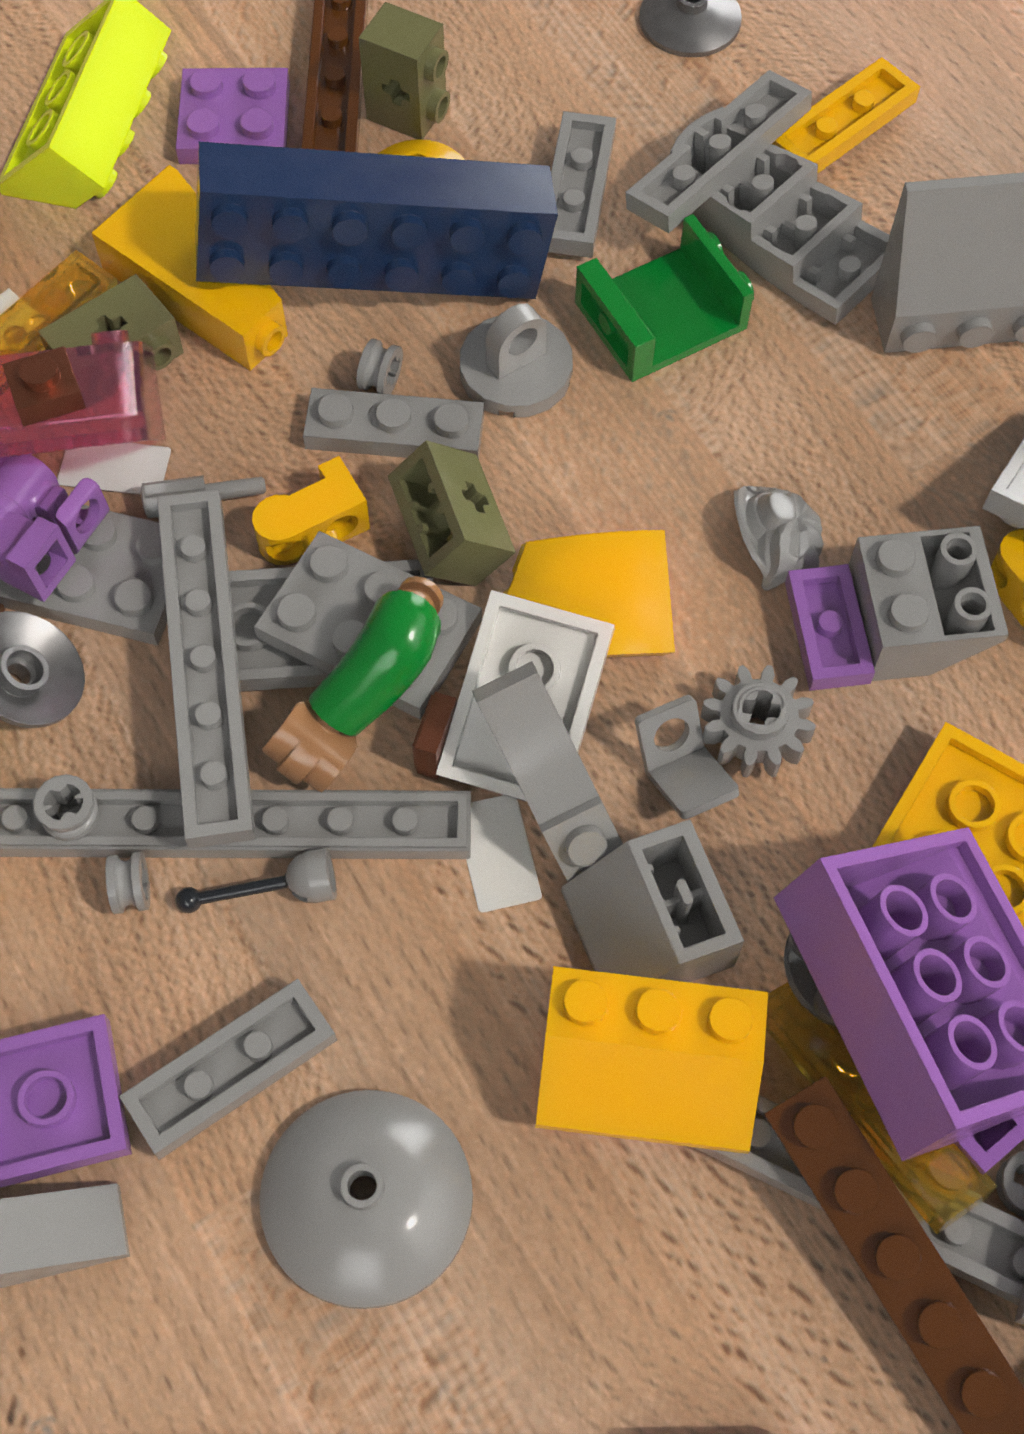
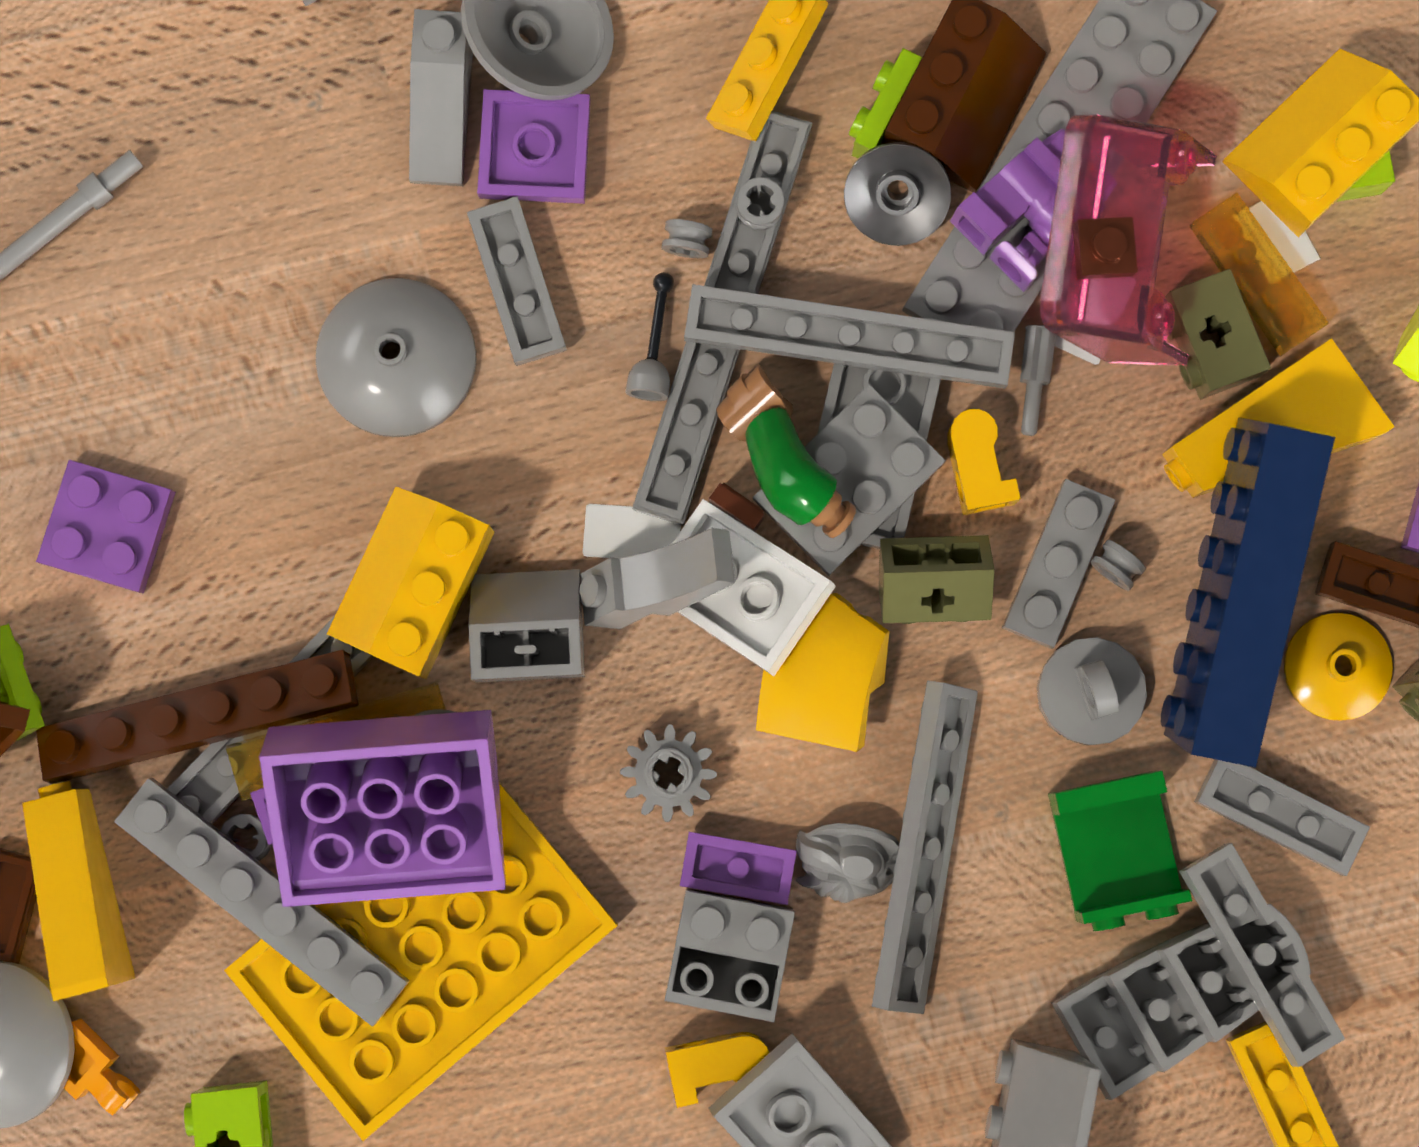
camera: 110 degrees right, 20 degrees up
light grey bracket [635,695,739,819] -> none
none -> light grey plate [872,681,978,1014]

